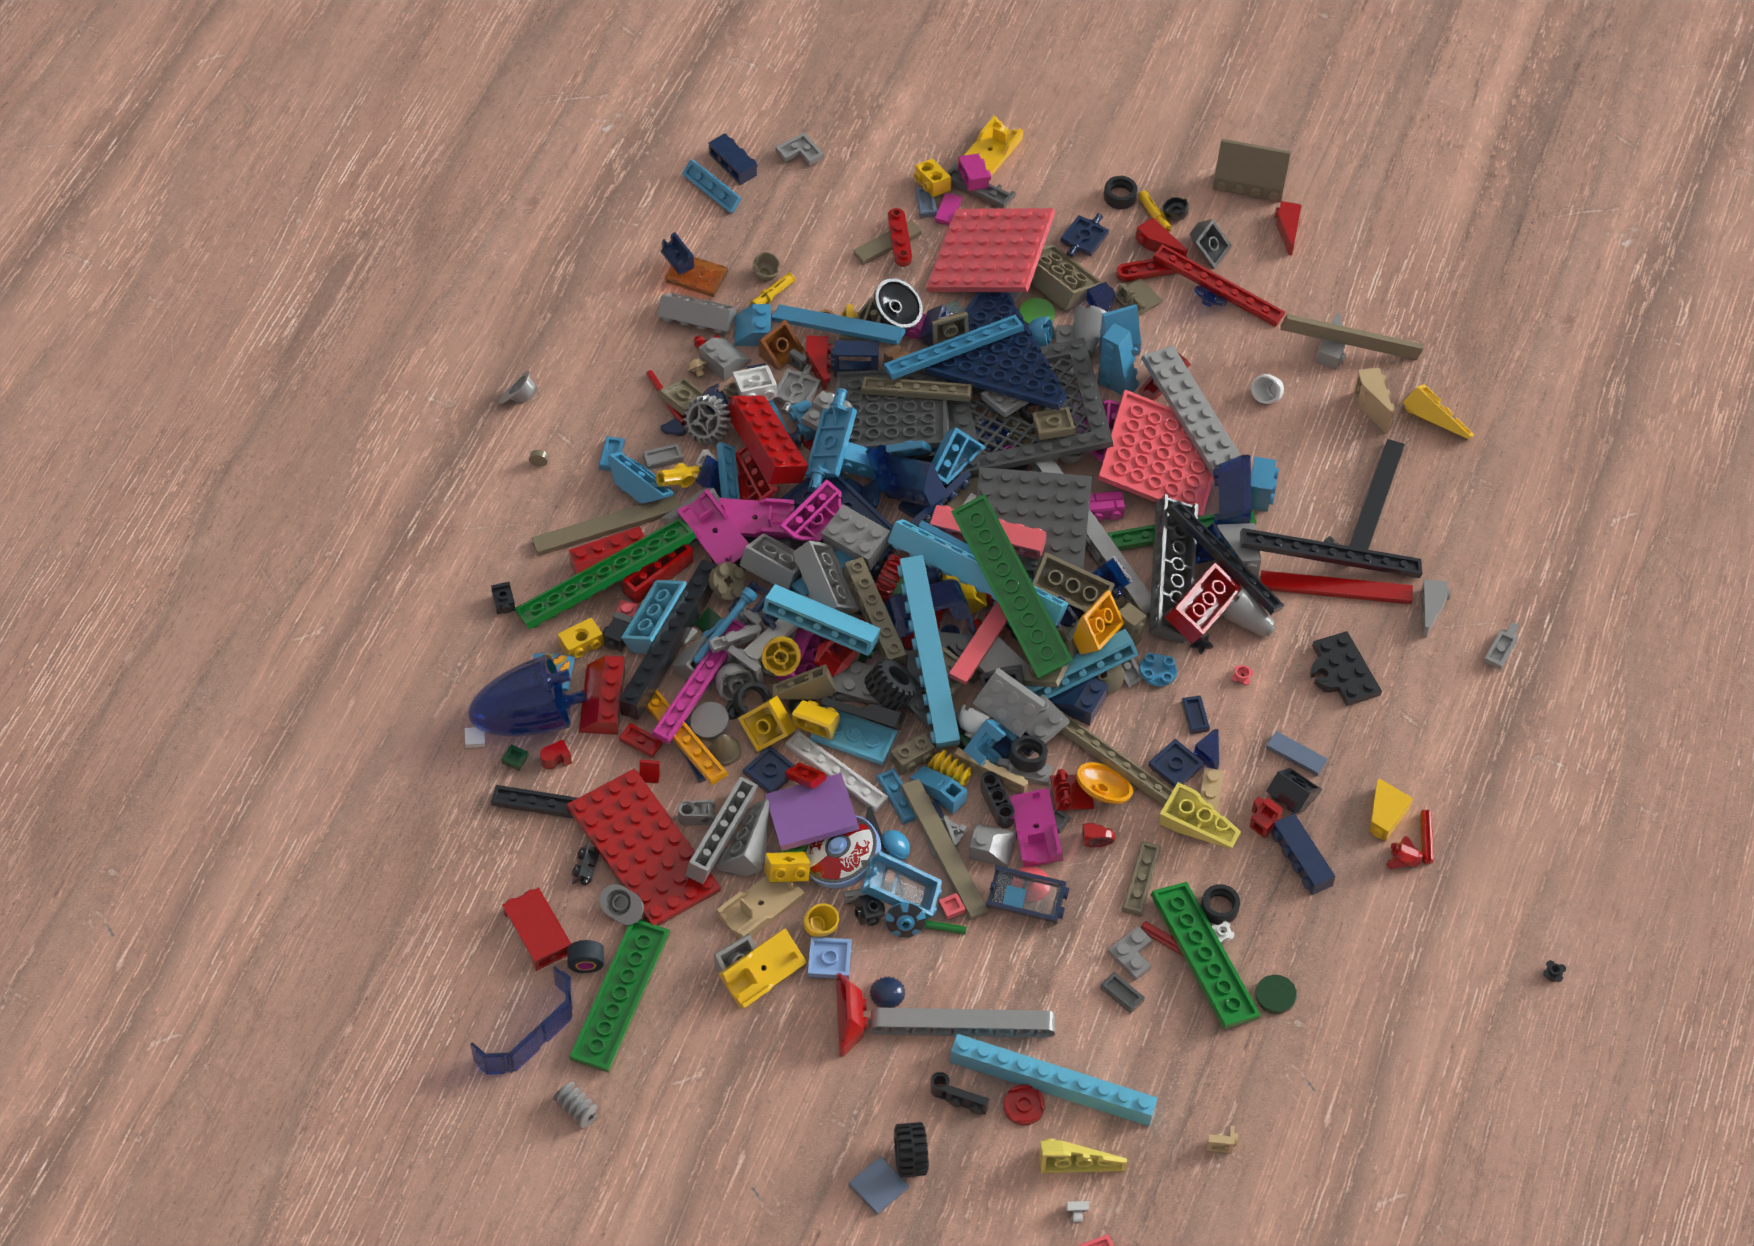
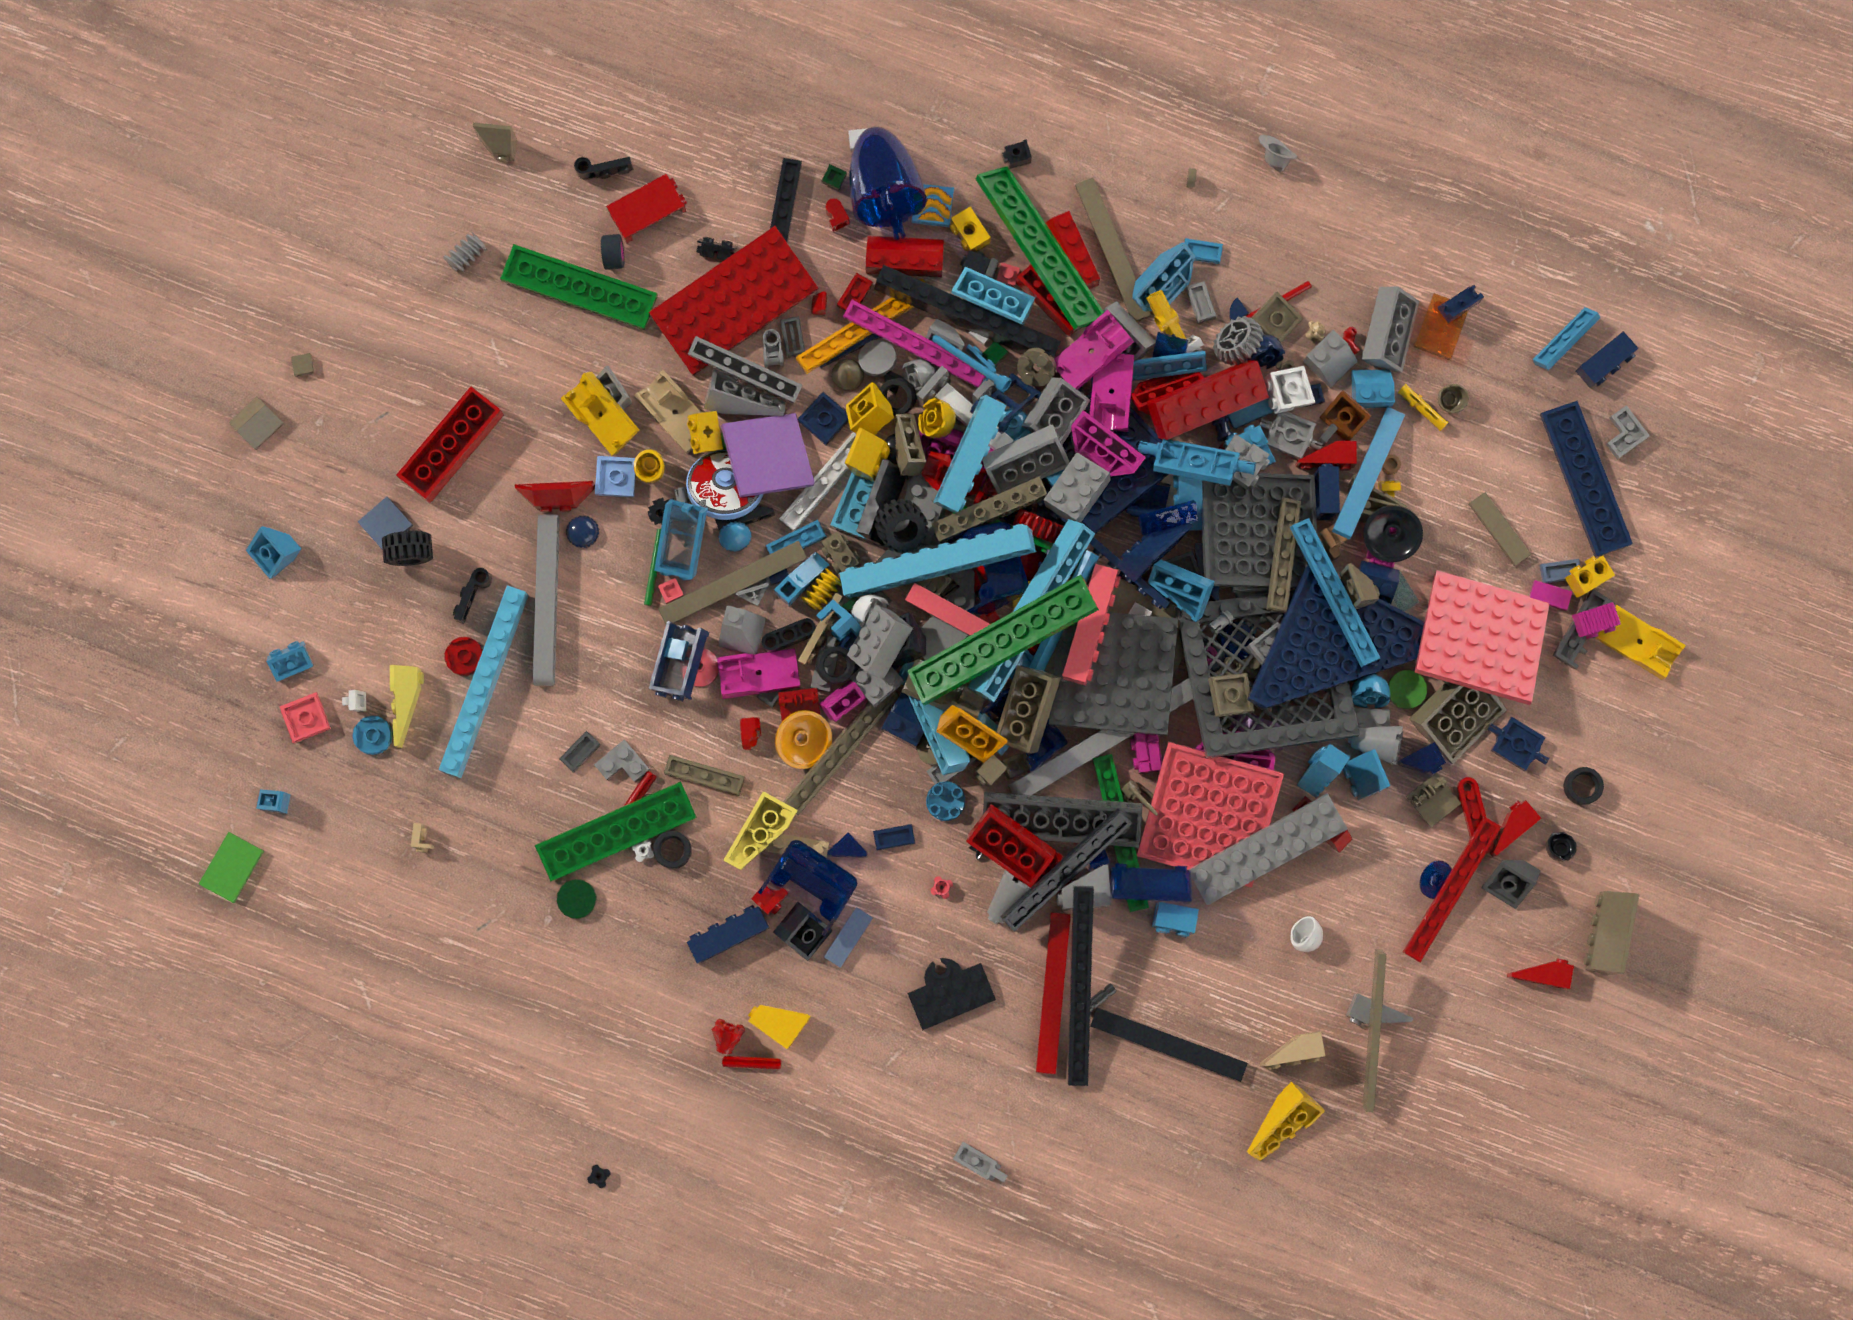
camera: 90 degrees right, 25 degrees up
clear blue windscreen [470,966,573,1075] -> none
light grey piece [599,884,644,925] -> none
light grey hinge [708,623,762,653] -> none
red plate [785,762,827,789] -> none
dish [885,902,926,938] -> none
dark azure plate [886,440,932,457] -> none
red plate [888,208,912,267] -> none
yellow pin [1137,190,1172,232] -> none
dark blue plate [1148,739,1204,788] -> none
light grey slope [1421,580,1450,638] -> none
none -> dark azure tile [352,716,393,755]
none -> red brick [396,386,504,503]
none -> dark tan slope [473,123,517,163]
none -> black plate [574,156,633,180]
none -> clear blue windscreen [758,840,857,936]
none -> dark grey tile [780,316,805,358]
none -> dark pink brick [819,680,866,722]
none -> dark tan plant [1121,779,1158,815]
none -> light grey pin [1208,610,1234,634]
none -> dark blue plate [1540,400,1633,557]

